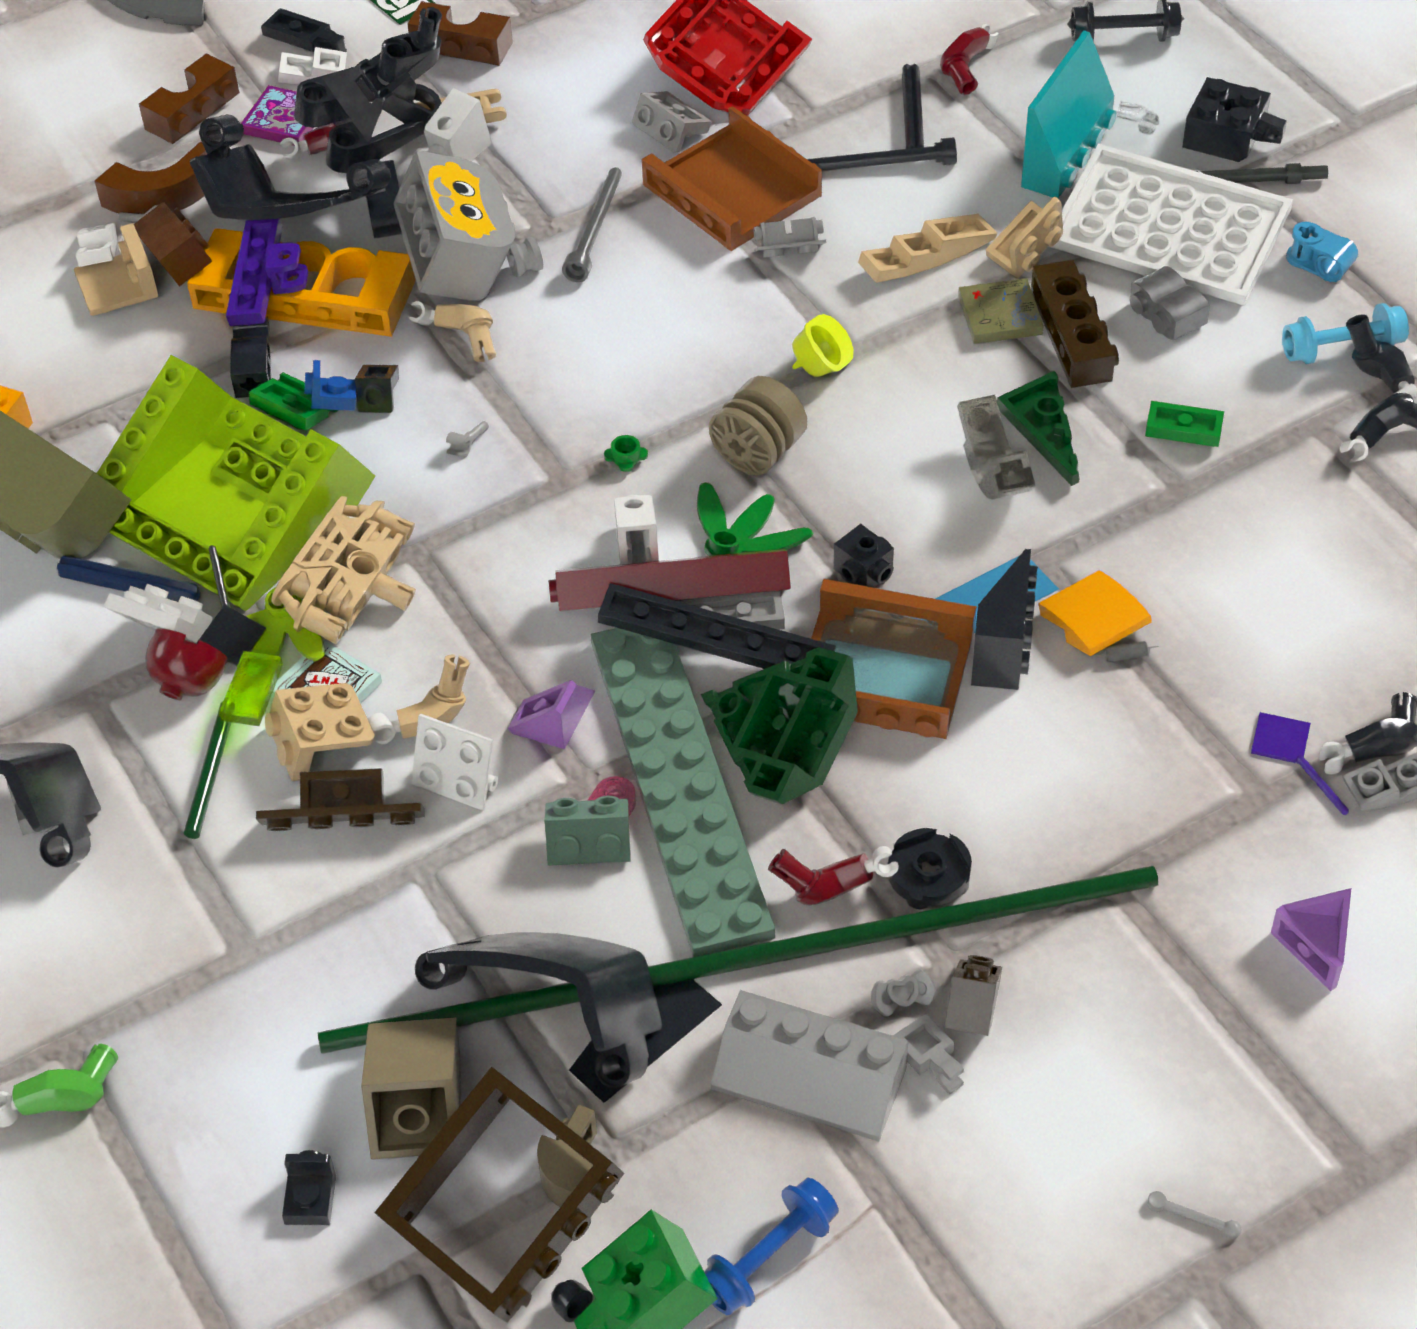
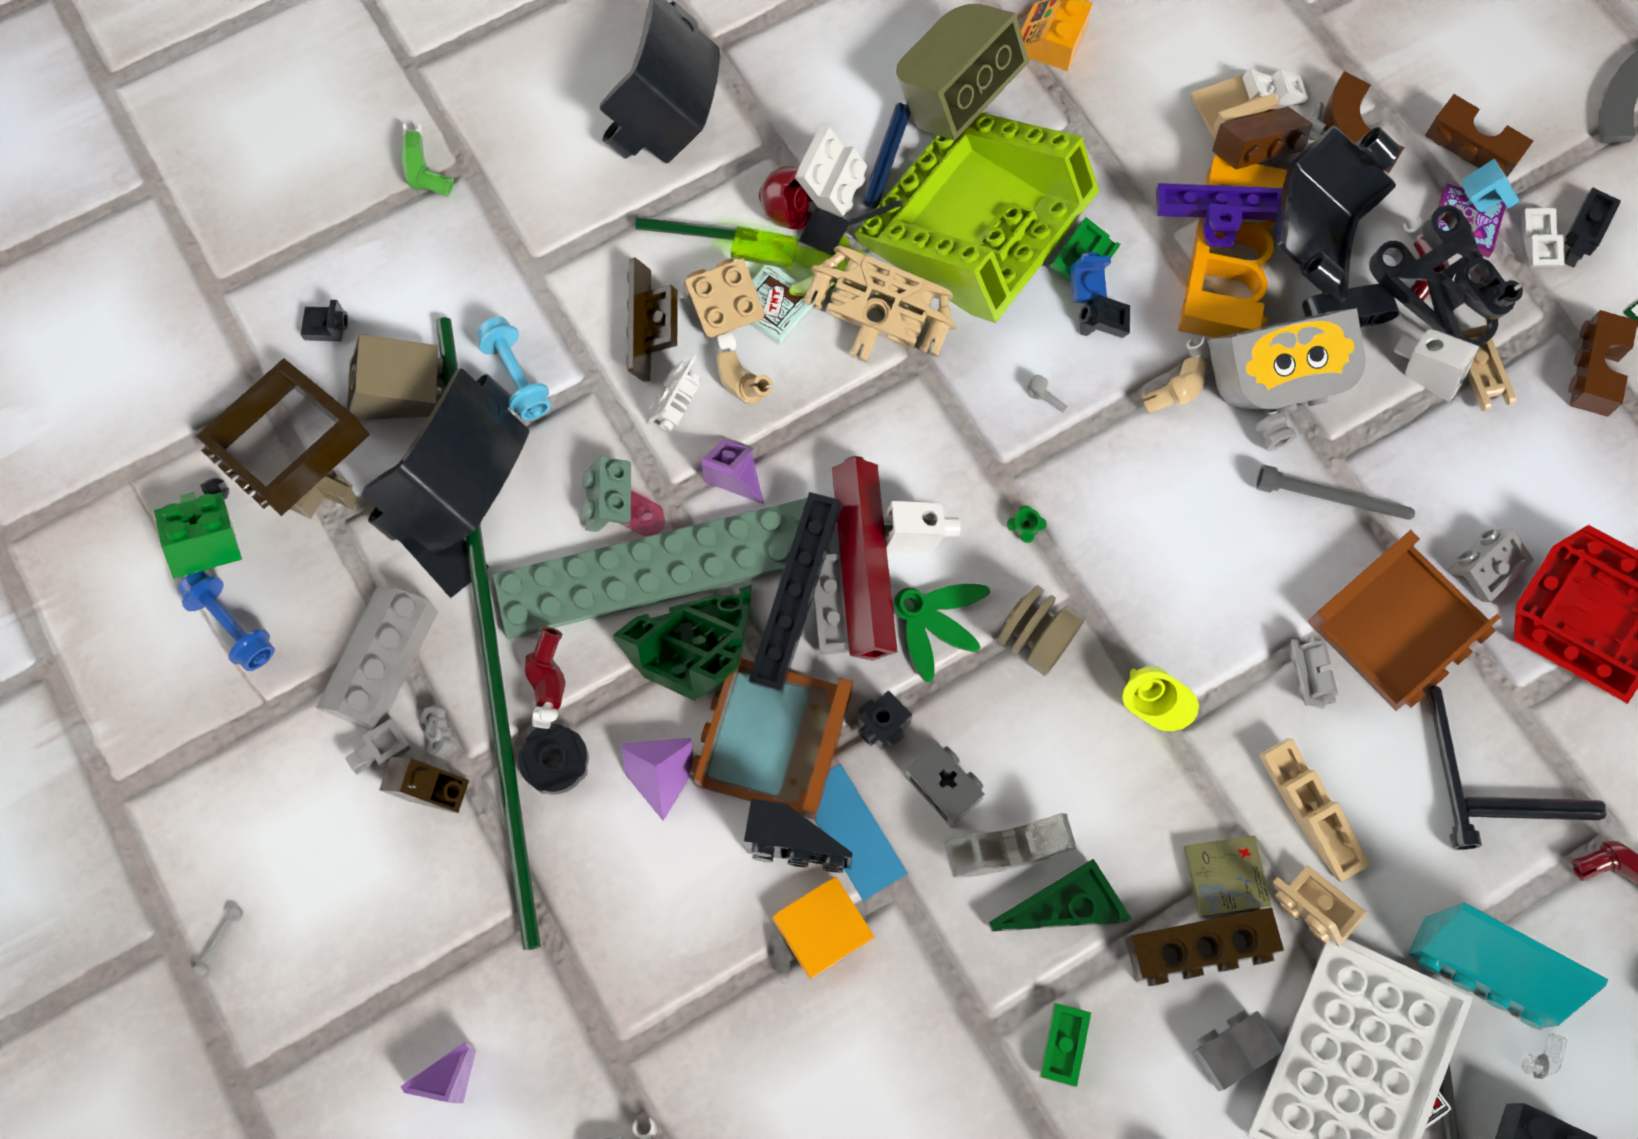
camera: 90 degrees right, 20 degrees up
black piece [230,316,271,398] -> none
dark purple piece [1251,712,1349,815] -> none
none -> medium azure piece [477,317,551,421]
none -> medium lavender slope [622,738,694,821]
none -> dark grey brick [905,742,985,828]
none -> medium azure panel [1461,158,1520,212]

